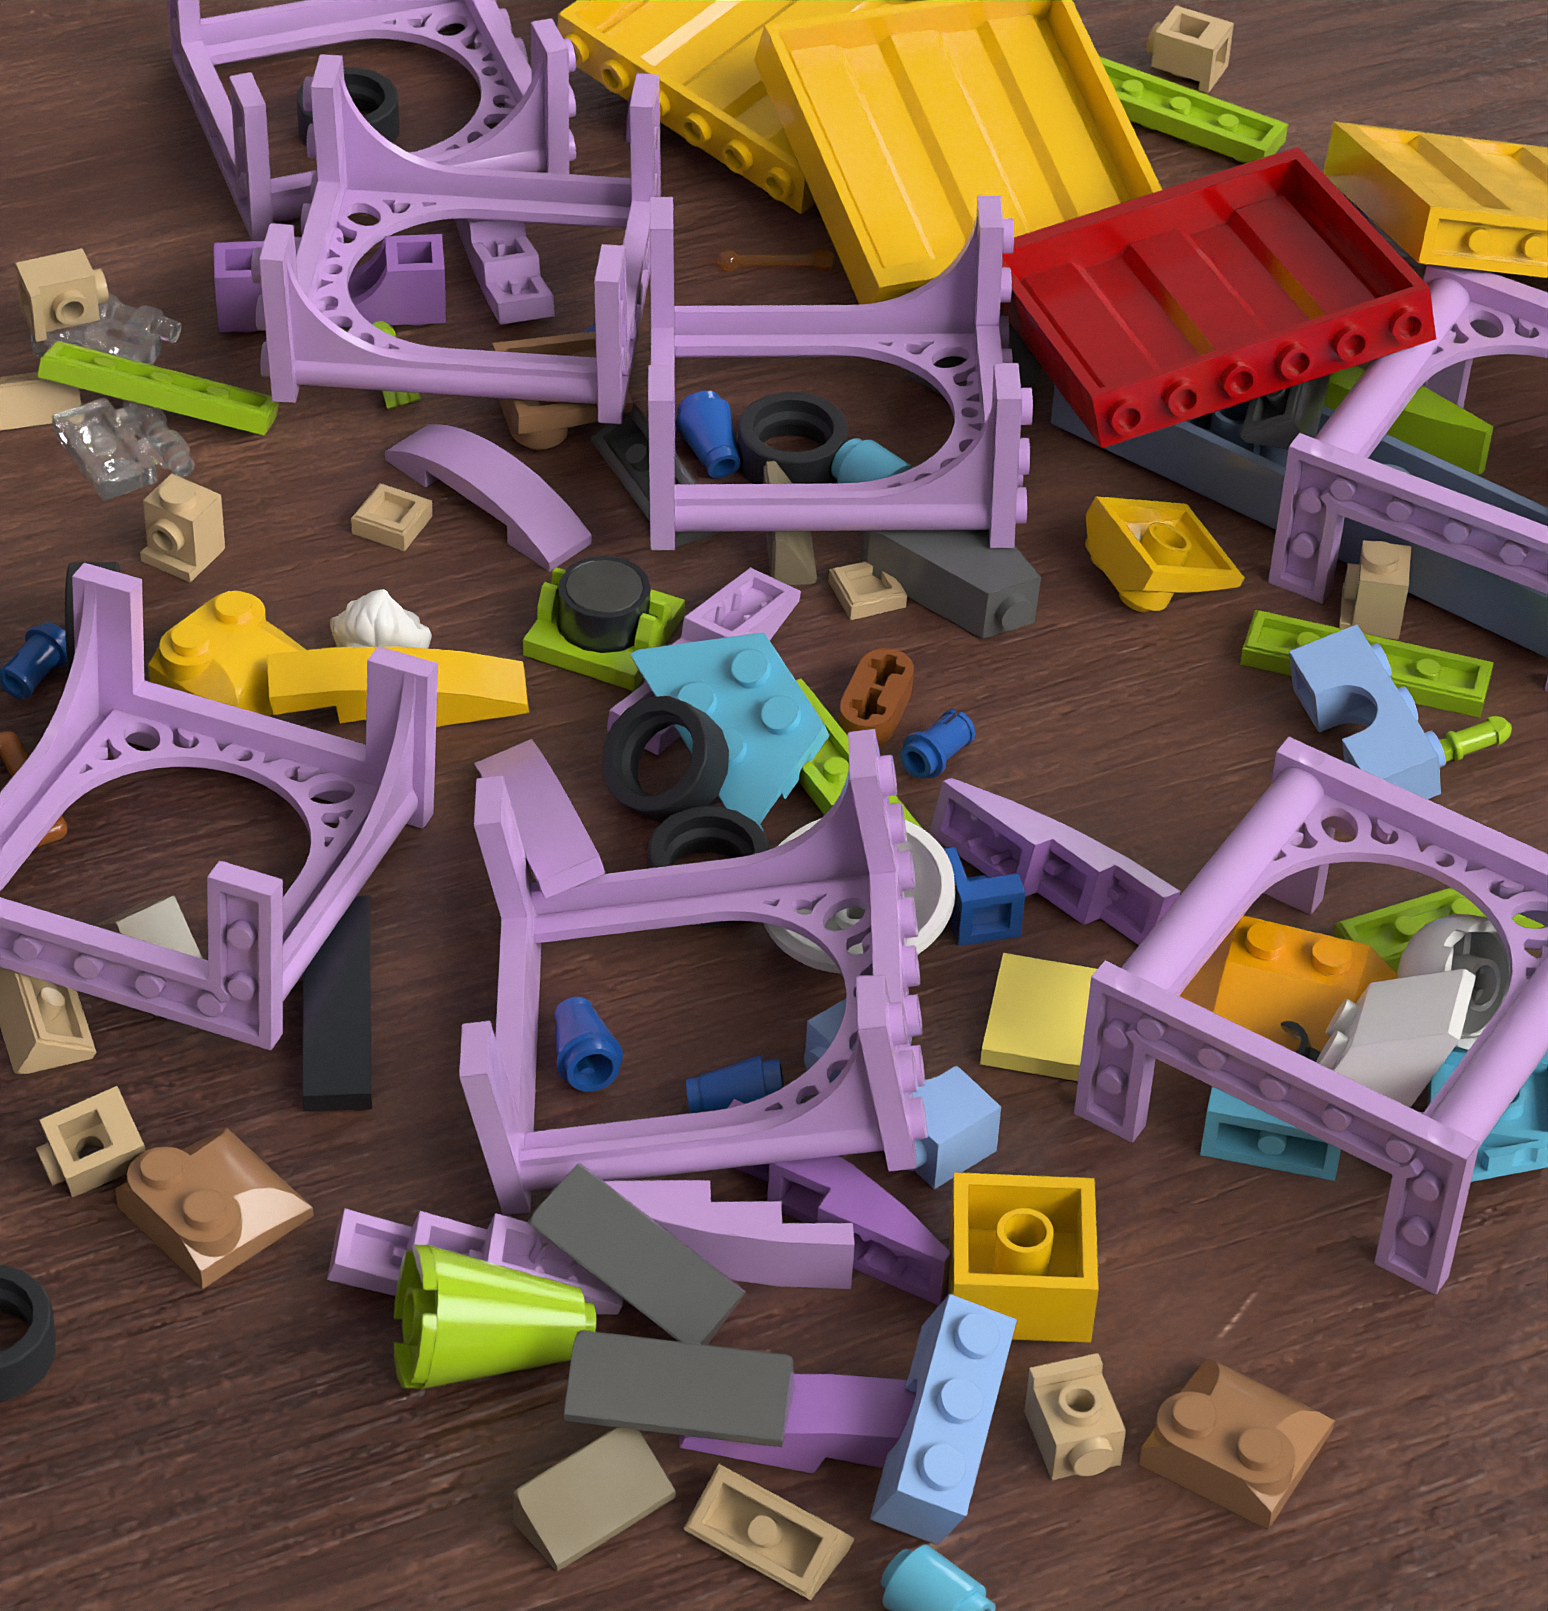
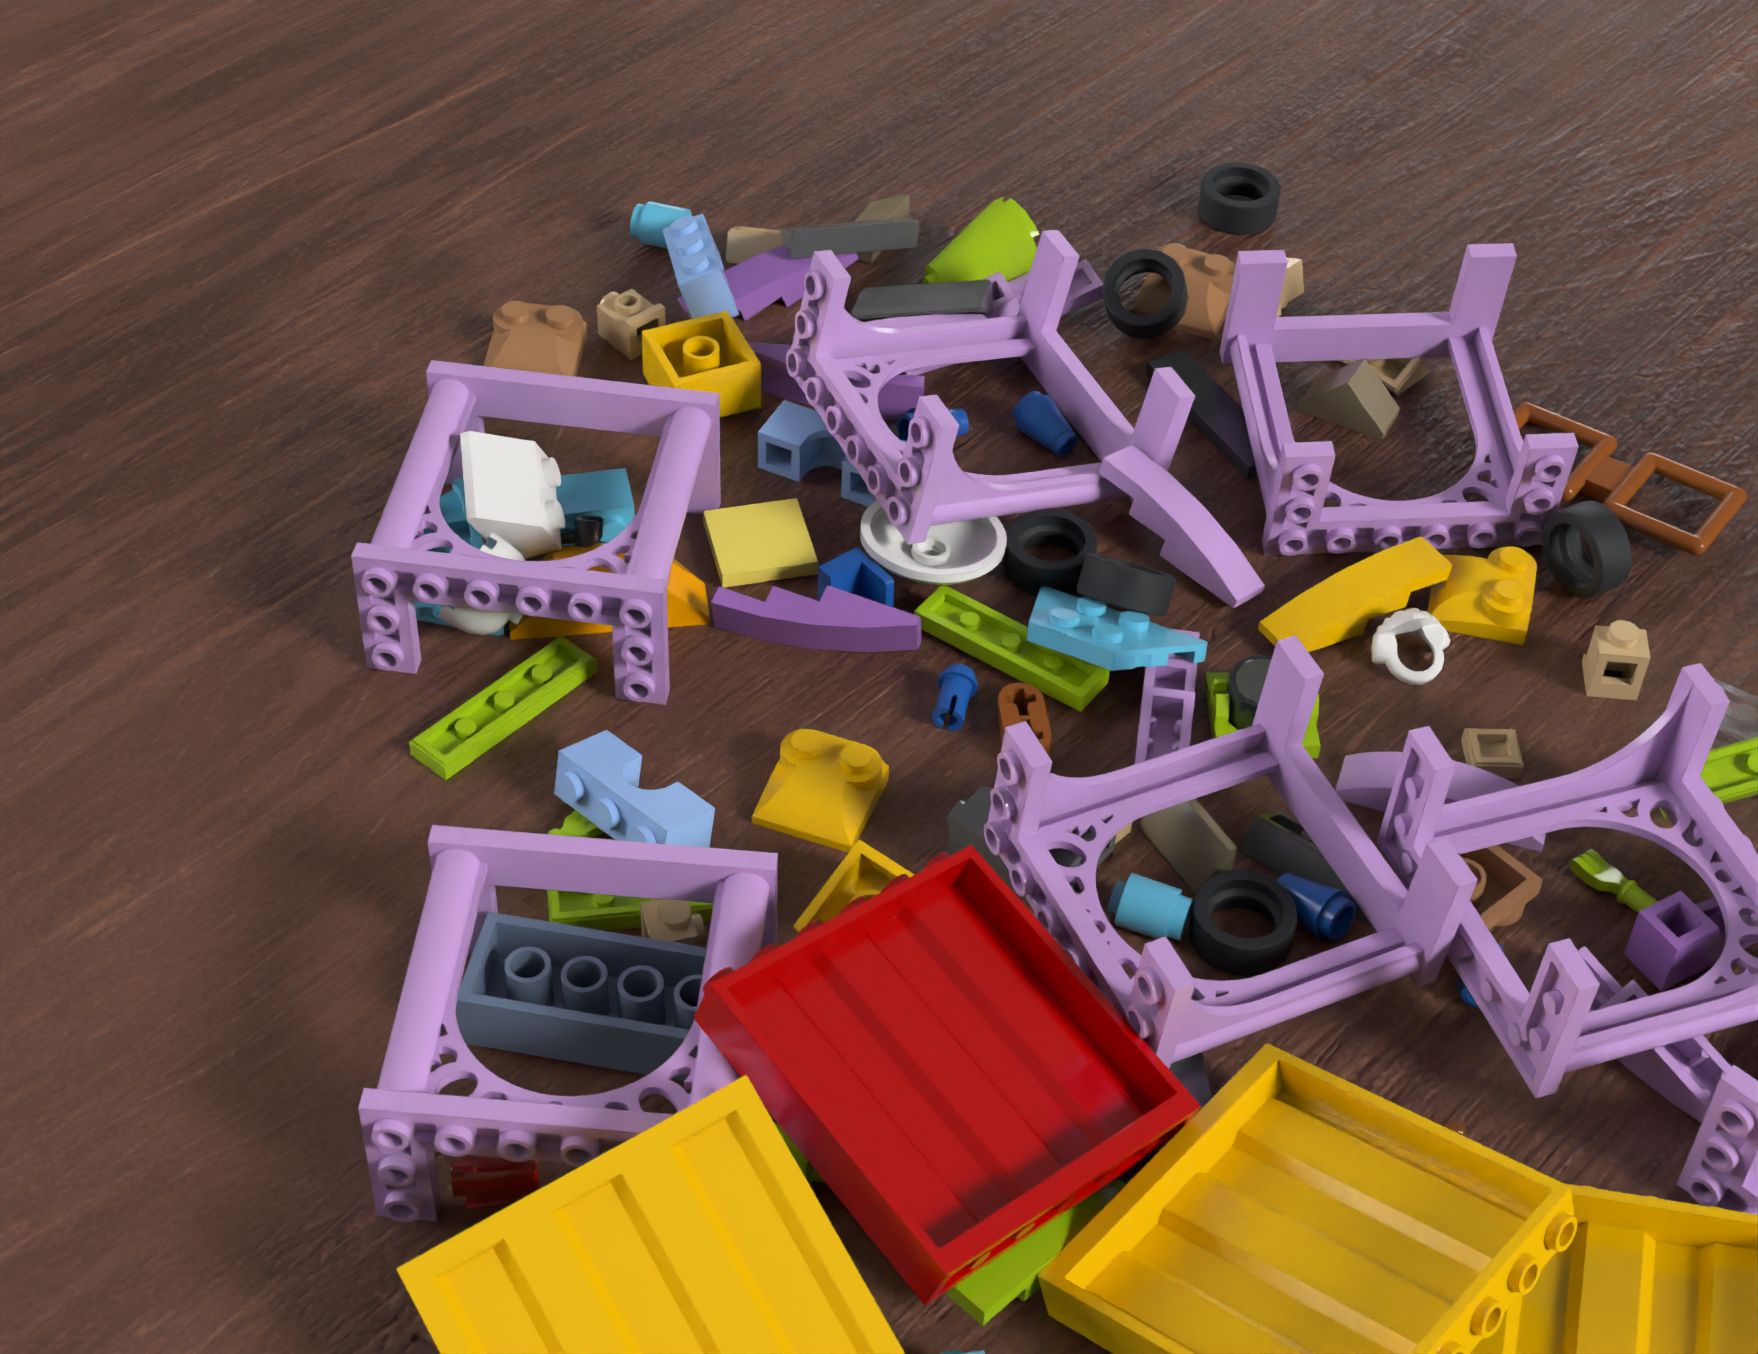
camera: 155 degrees right, 0 degrees up
none -> yellow slope [752,729,889,853]
none -> black tyre [1102,248,1188,339]

